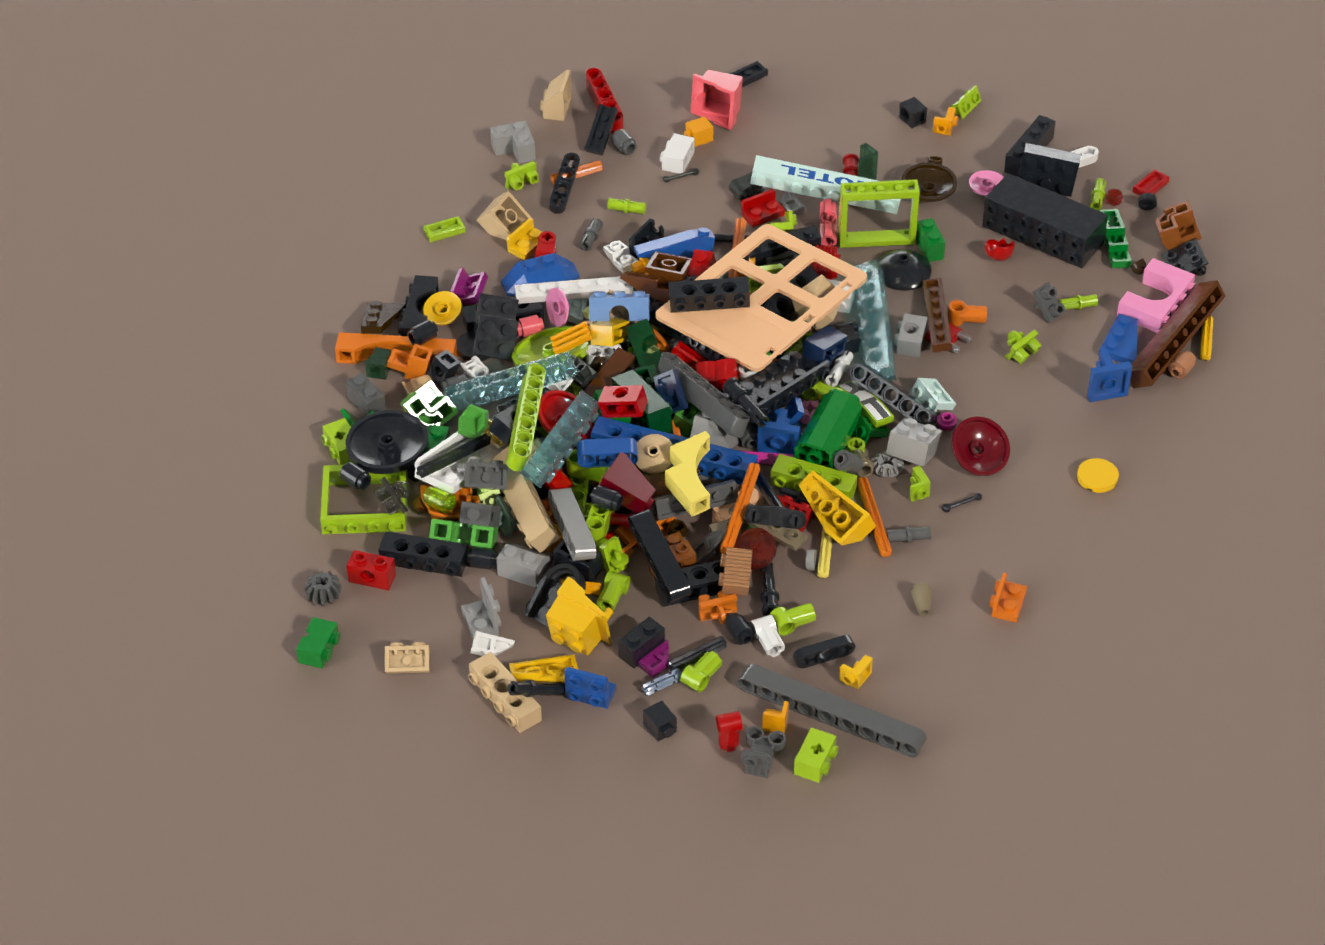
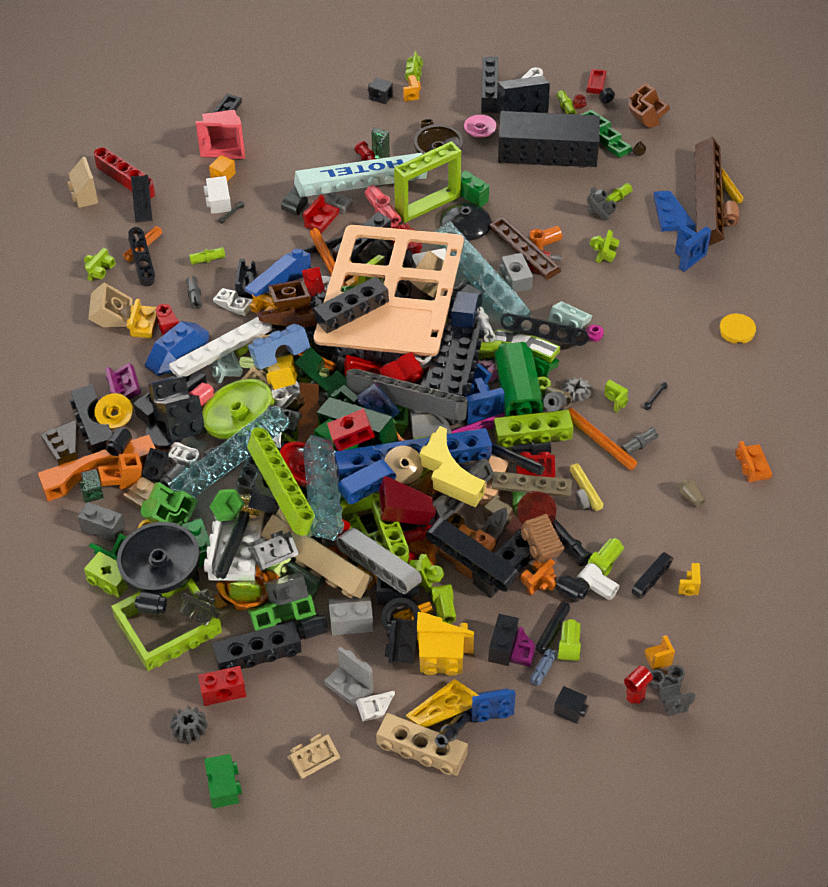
camera: 30 degrees left, 5 degrees up
lime tile [423,216,466,242] -> none
light grey brick [490,121,536,163] -> none
bright pink dish [546,287,569,327] -> none
light orange tile [550,321,592,356] -> none
black brick [590,485,623,511] -> none
dark grey brick [611,129,637,155] -> none
orange axle [720,462,760,554] -> none
black pin [723,377,769,427] -> none
dark grey beam [737,663,927,757] -> none
black piece [745,505,807,529] -> none
lime bracket [770,210,797,232] -> none
lime brick [794,727,839,783] -> none
yellow wedge [799,470,876,546] -> none
light grey brick [886,418,942,466] -> none
dark red dish [951,416,1010,476] -> none
red hair [984,238,1015,261] -> none
bright pink arch [1117,258,1196,333] -> none
black hinge [1161,238,1209,276] -> none

